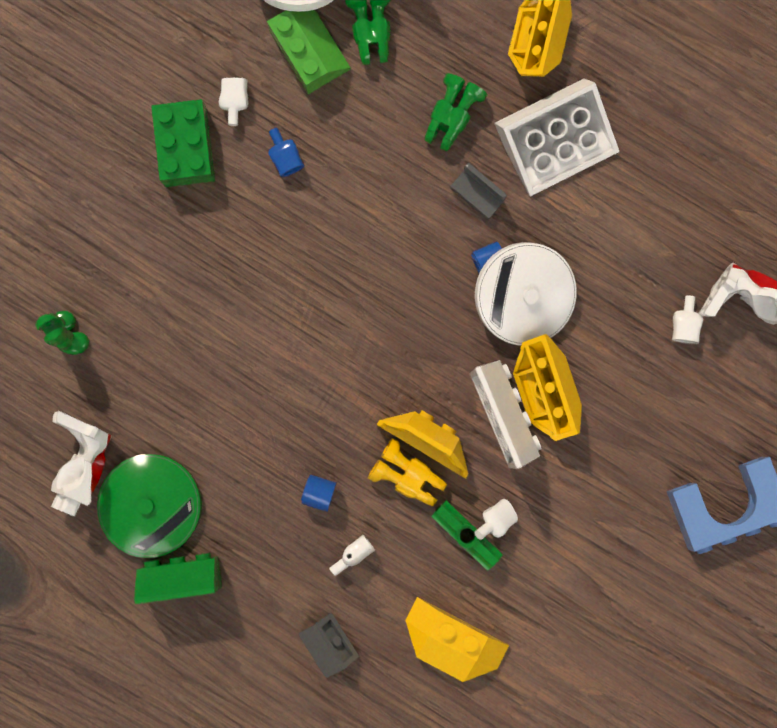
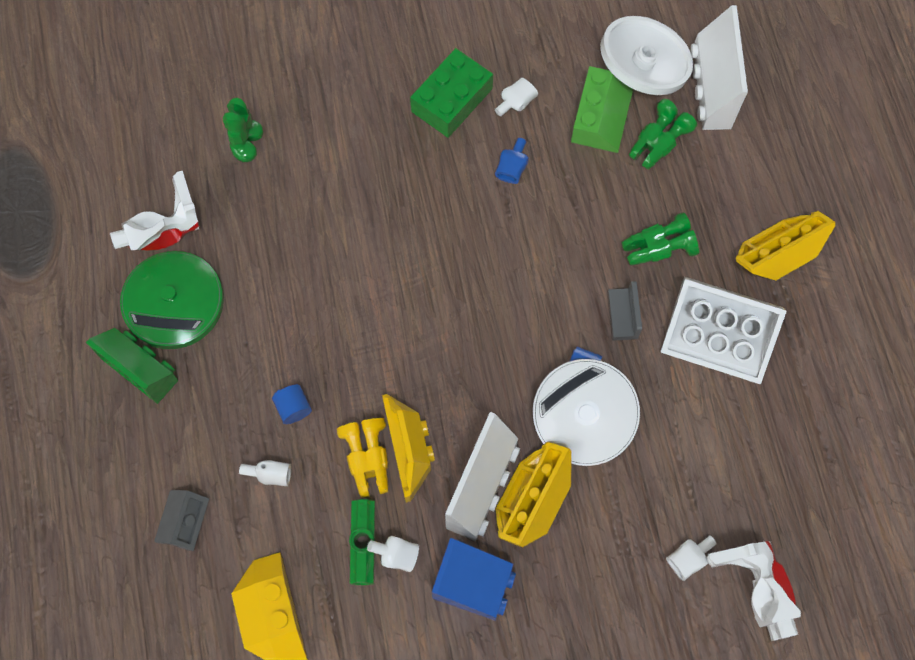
camera: 45 degrees right, 15 degrees down
none -> blue slope [432,538,516,620]

